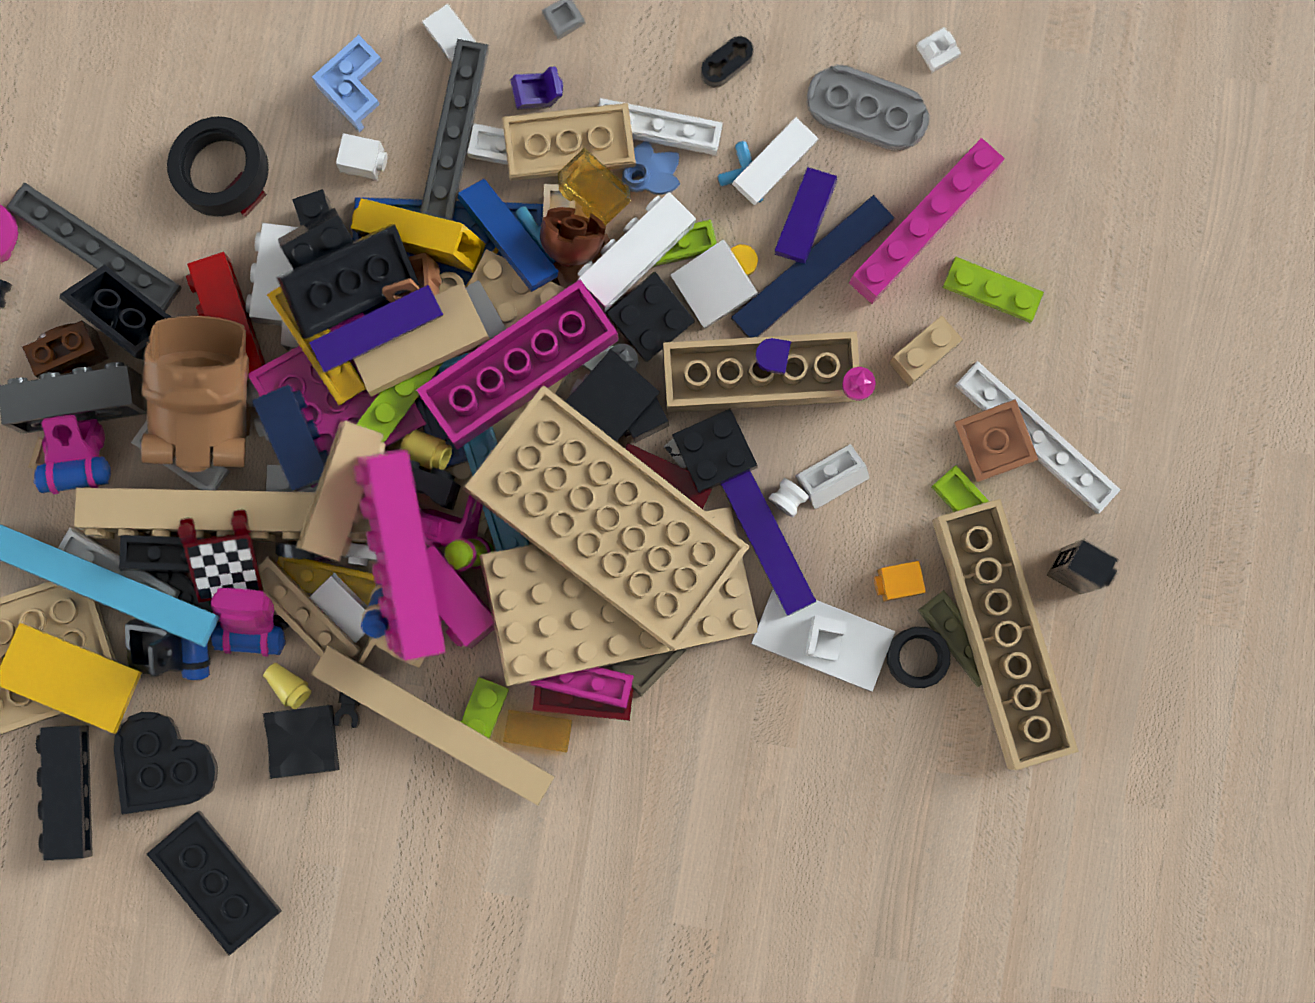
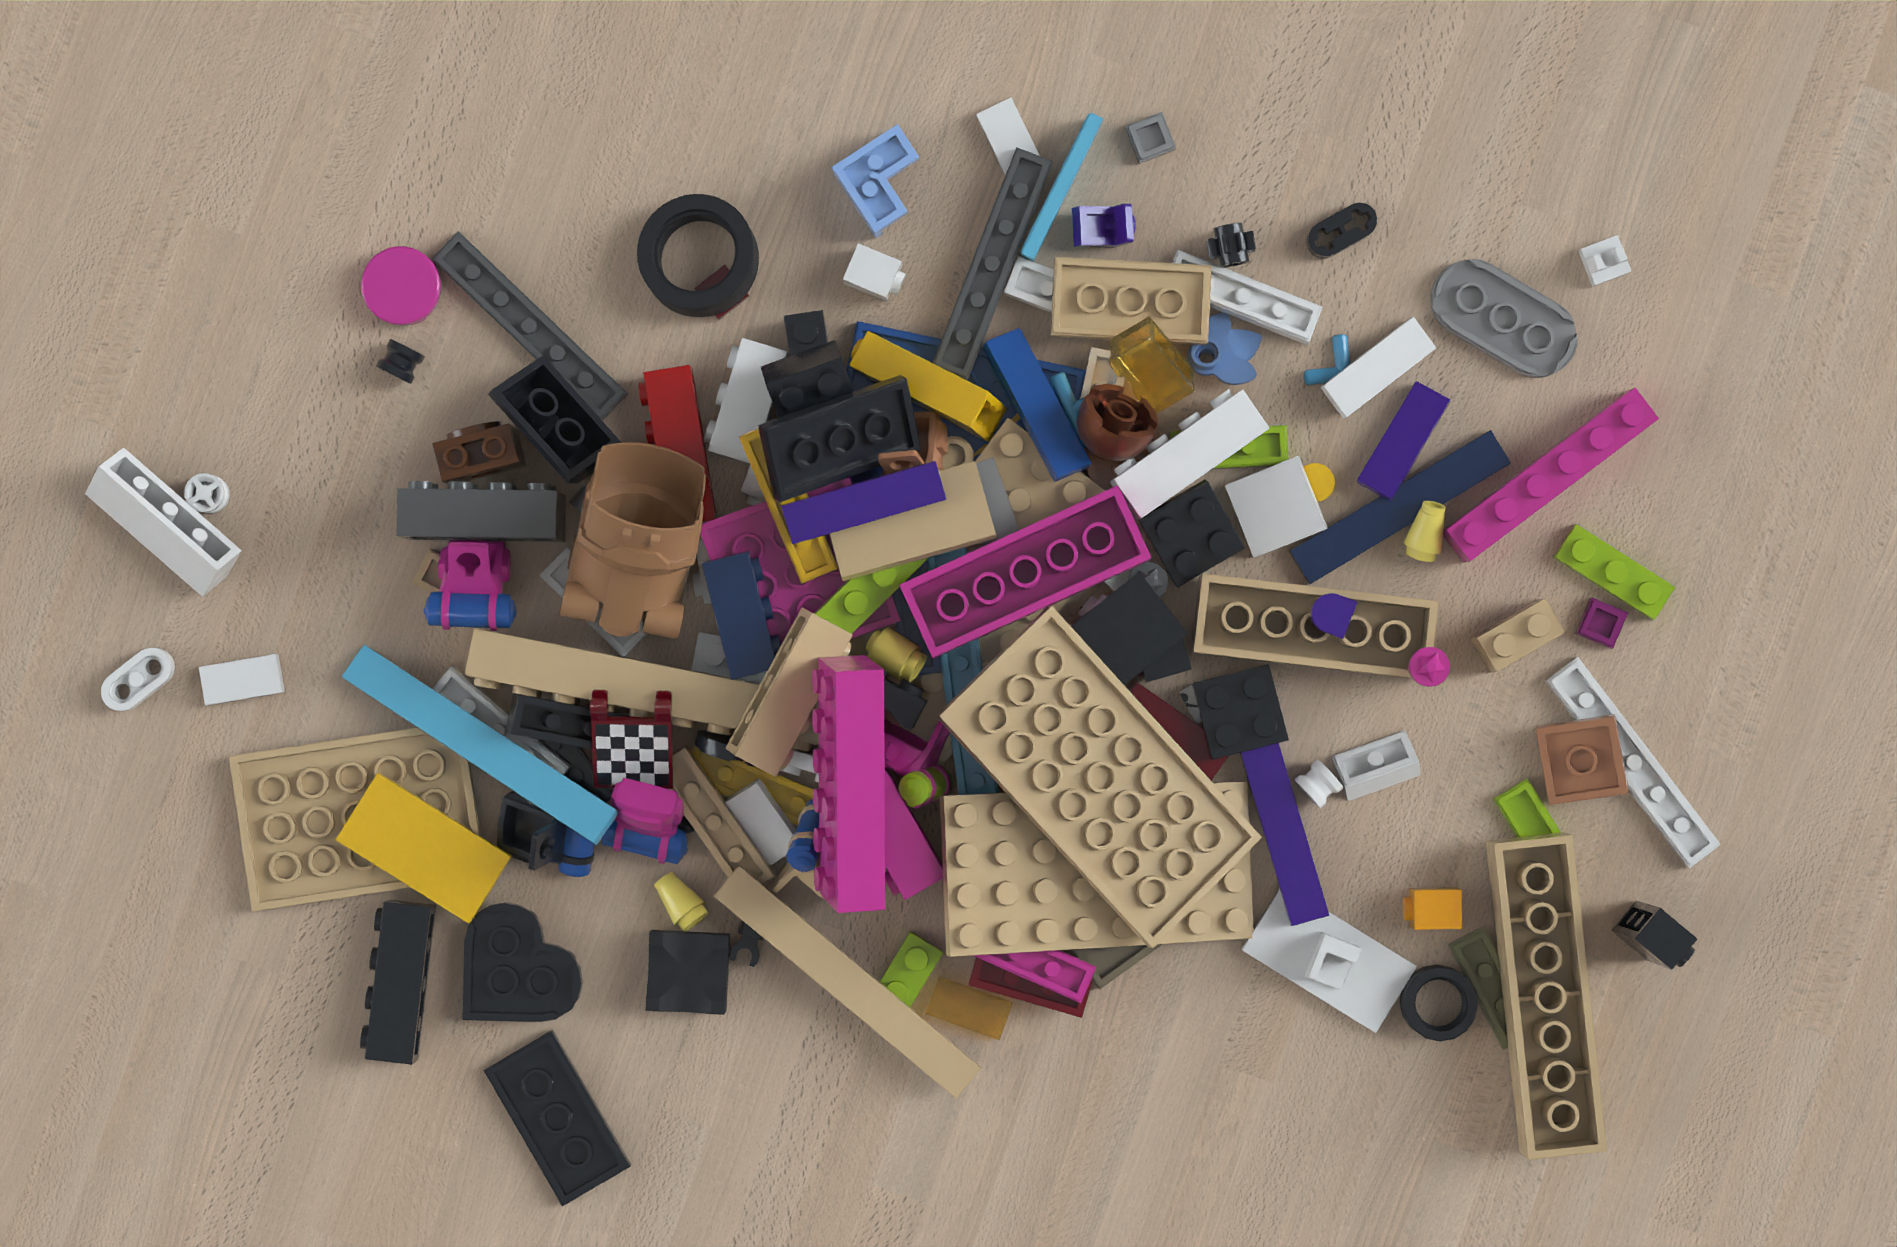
camera: 15 degrees right, 5 degrees up
none -> medium azure tile [1020,113,1103,262]
none -> black gear [1206,223,1256,268]
none -> light yellow cone [1404,501,1446,562]
none -> magenta tile [1575,598,1628,649]

